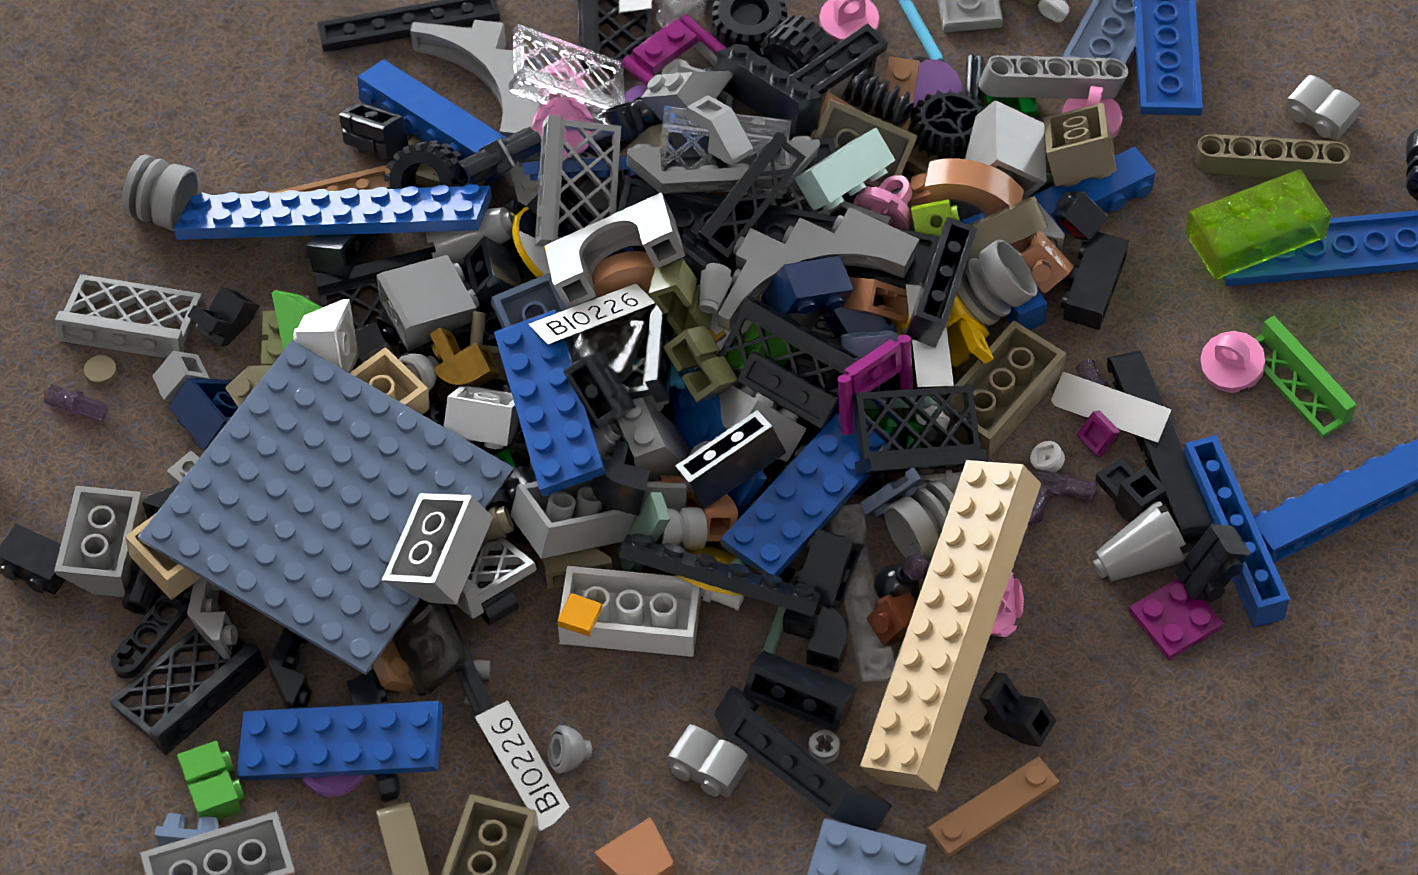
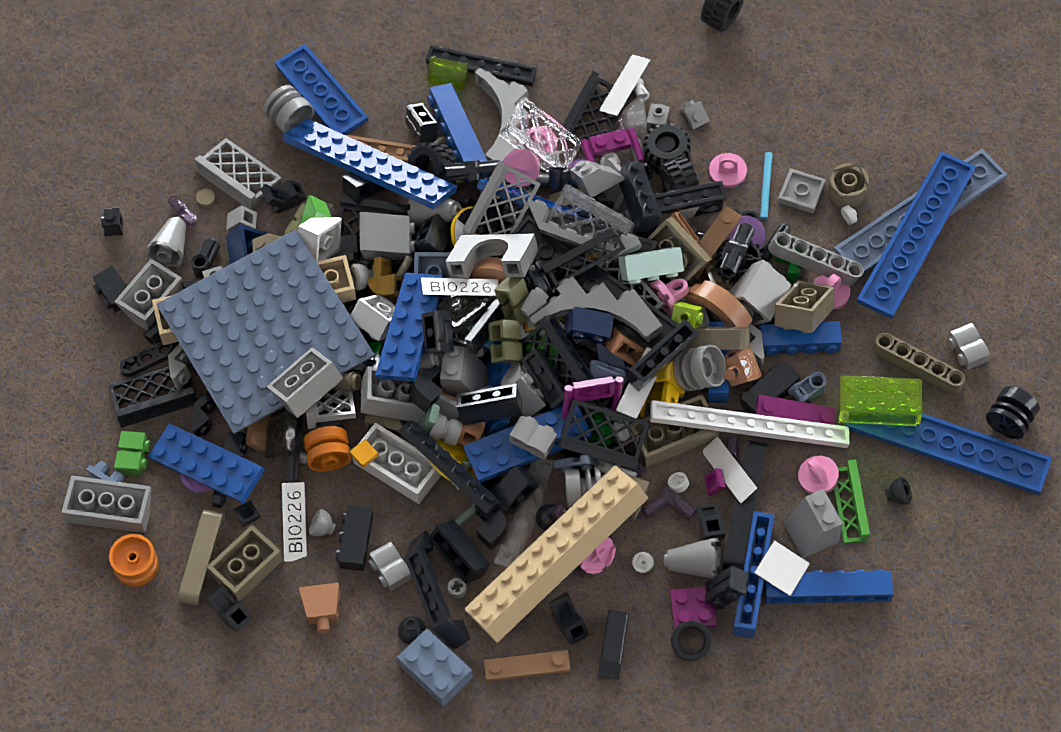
camera: 30 degrees right, 5 degrees up
light grey slope [686,95,753,165] -> none
black piece [845,68,914,128] -> none
copper brick [866,593,917,646] -> none
black brick [1051,191,1109,241] -> none
none -> light grey cone [145,217,186,270]
none -> black piece [191,238,221,278]
none -> black tile [233,500,261,527]
none -> blue plate [274,44,368,136]
none -> orange wheel [303,426,352,472]
none -> black brick [335,505,374,571]
none -> black brick [398,616,427,644]
none -> clear neon green brick [427,57,468,91]
none -> light grey brick [509,416,557,459]
none -> black piece [598,610,629,680]
none -> white tile [632,552,654,573]
none -> white plate [650,400,850,448]
none -> black tyre [671,621,712,661]
none -> black piece [719,223,755,278]
none -> magenta plate [755,395,836,425]
none -> white sticker [755,541,810,595]
none -> light grey slope [783,489,843,558]
none -> sand blue piece [788,372,827,403]
none -> black brick [885,477,912,505]

